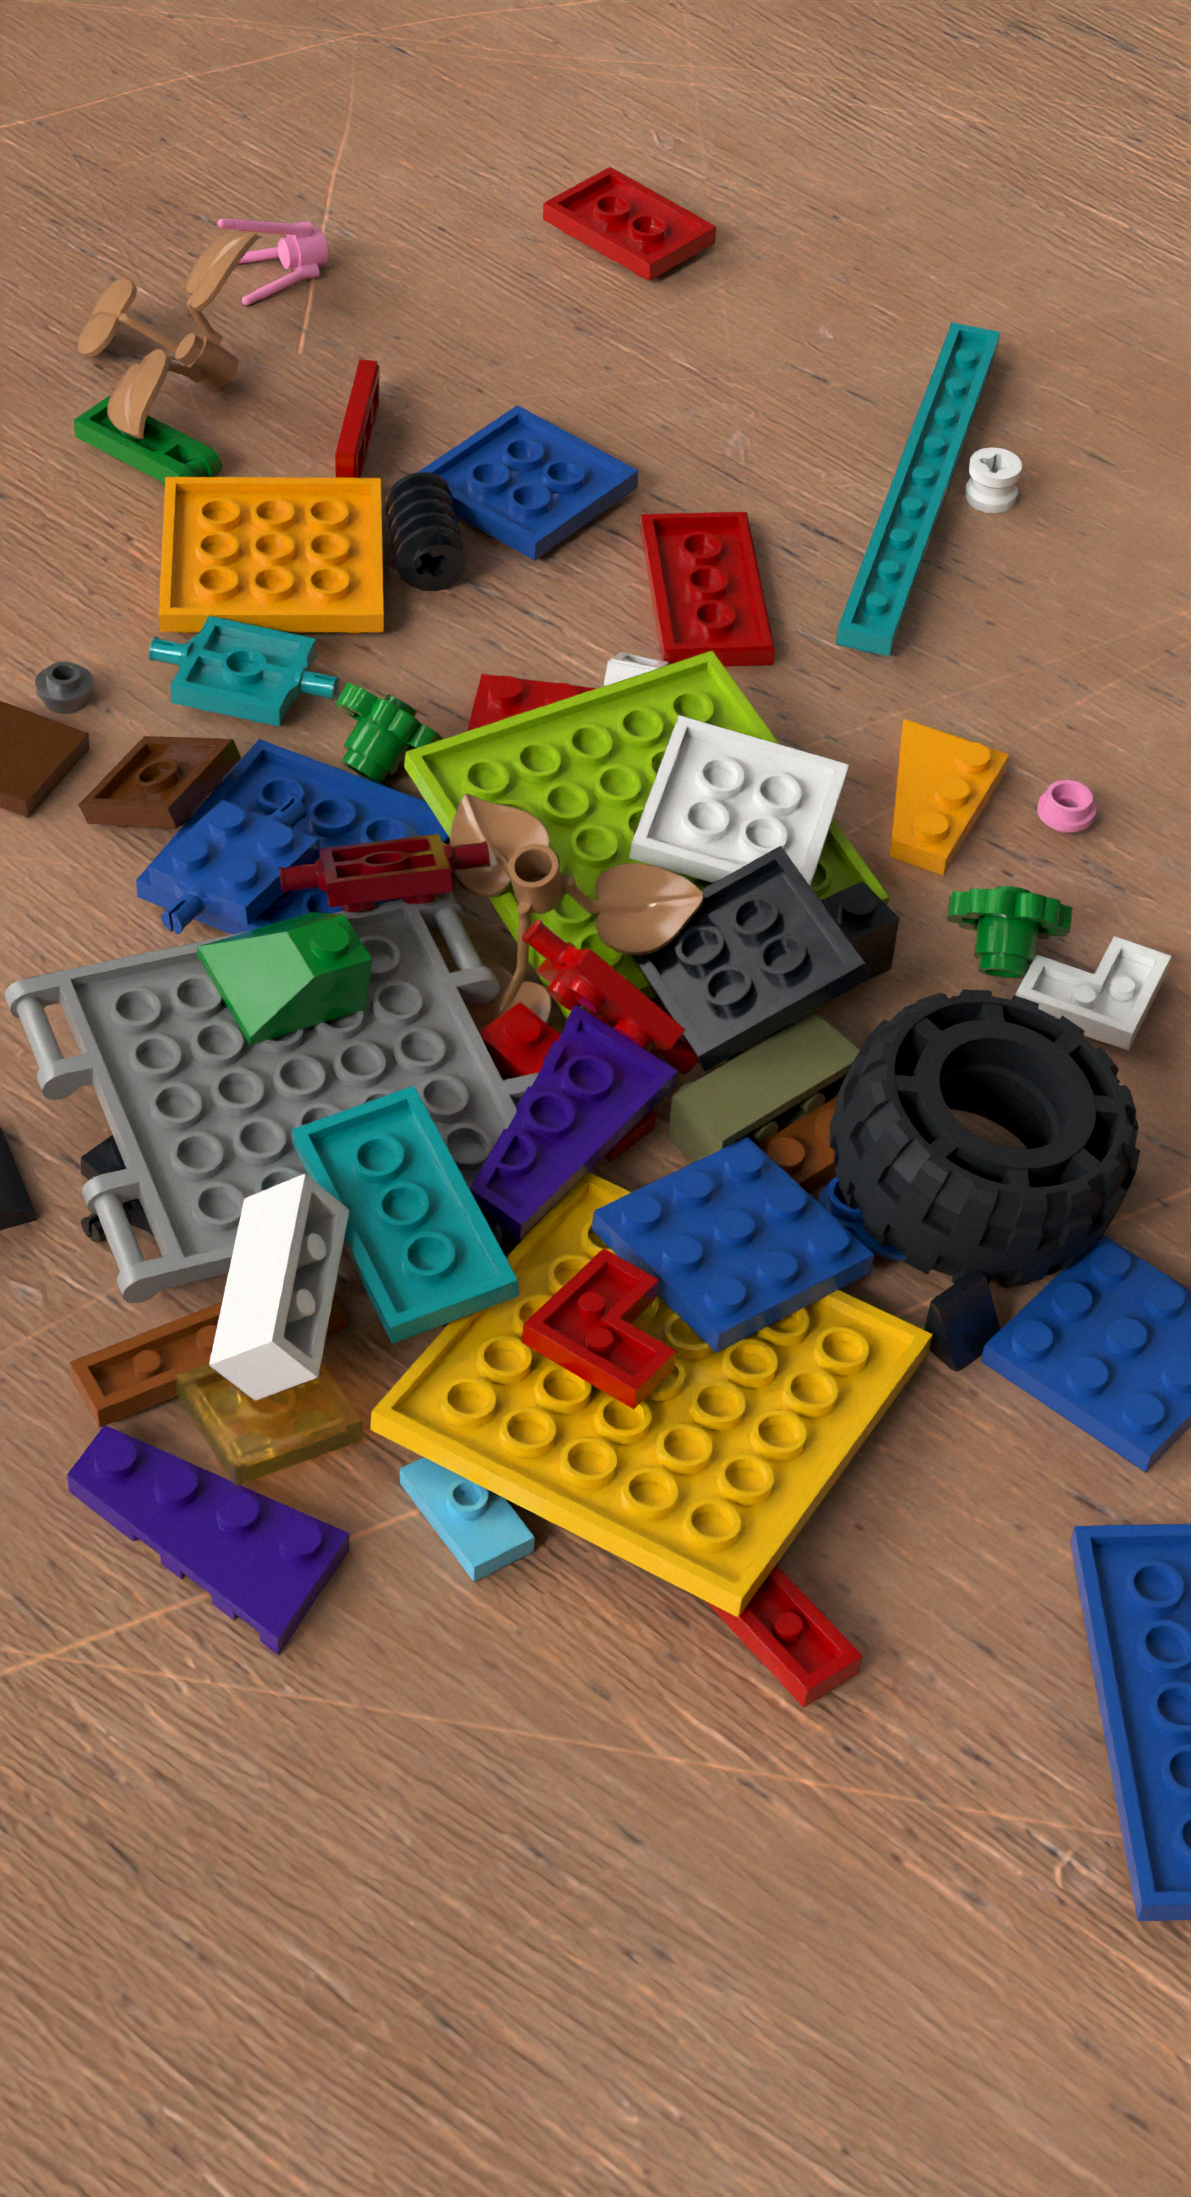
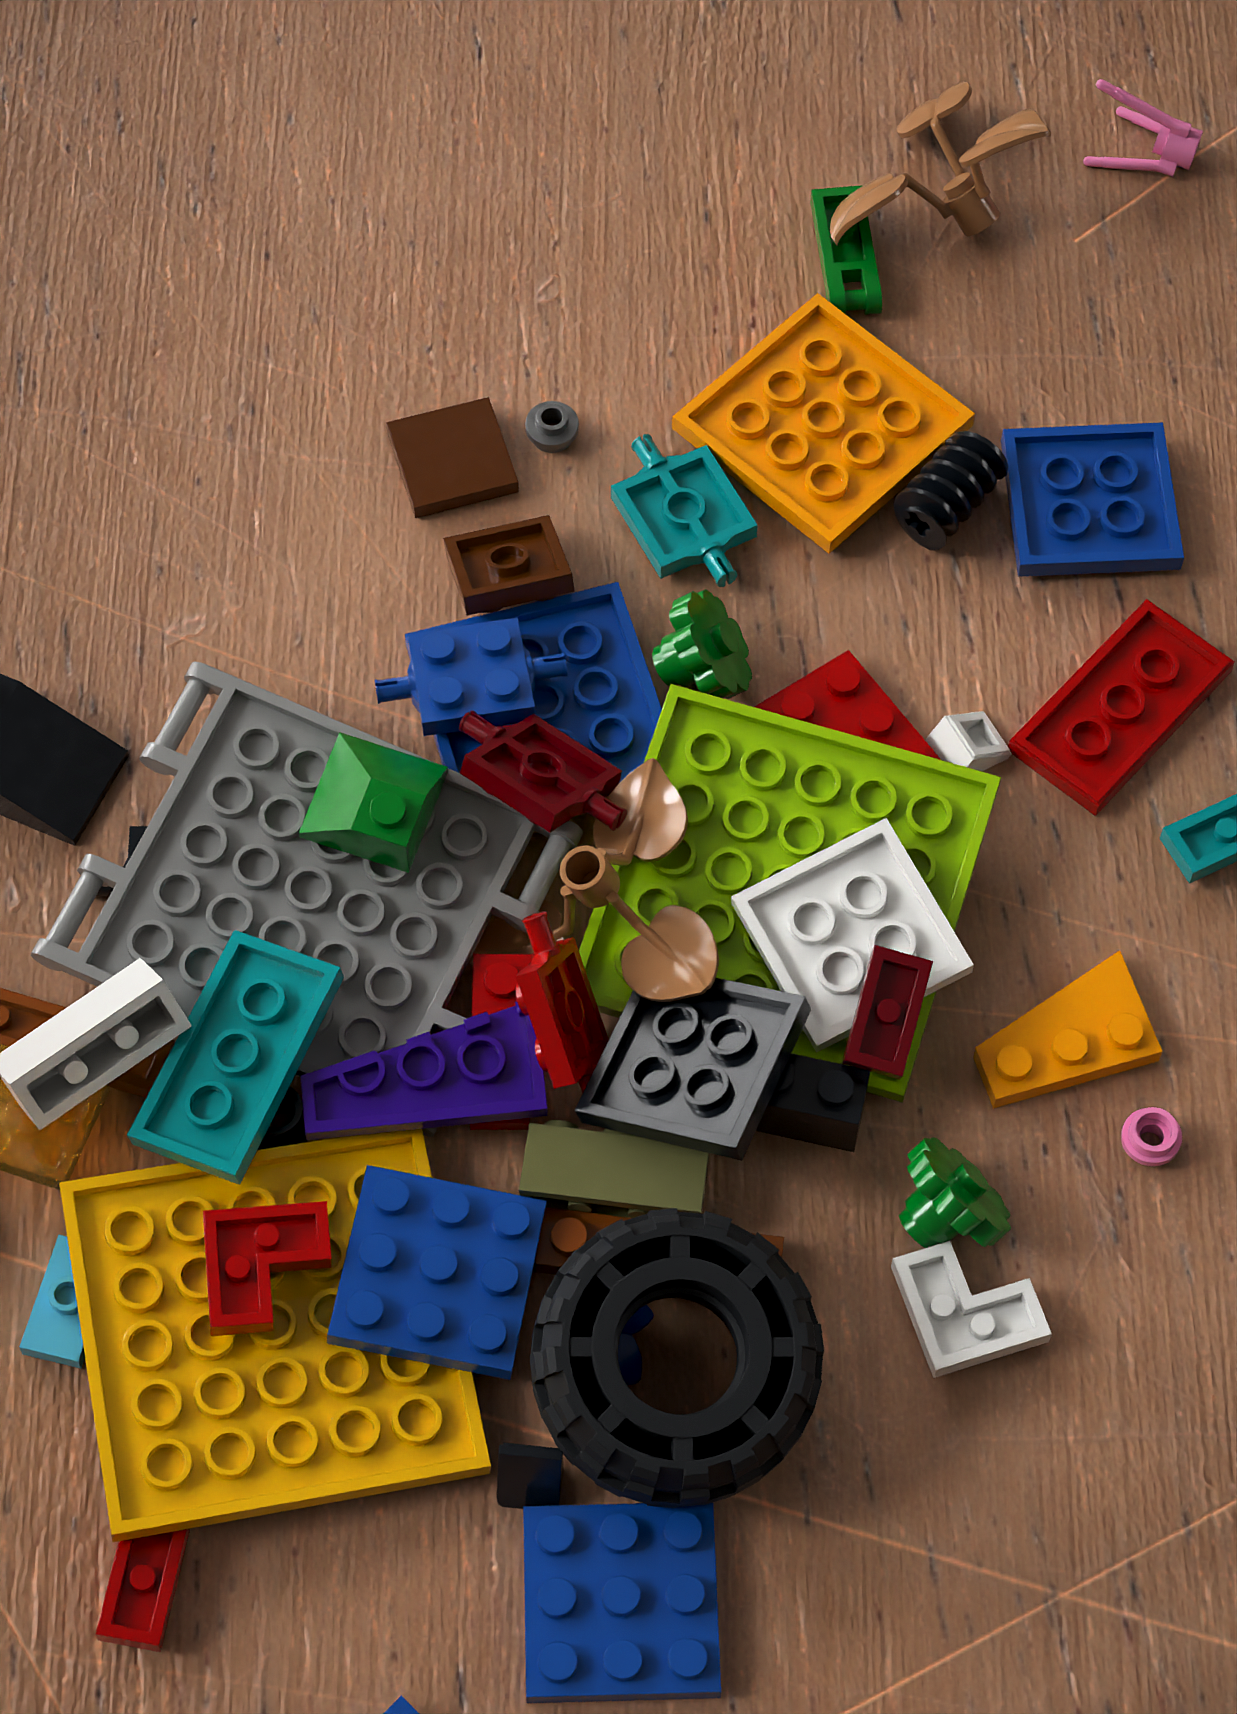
camera: 50 degrees right, 15 degrees up
red tile [335,359,380,478] -> none
none -> dark red plate [842,945,933,1080]

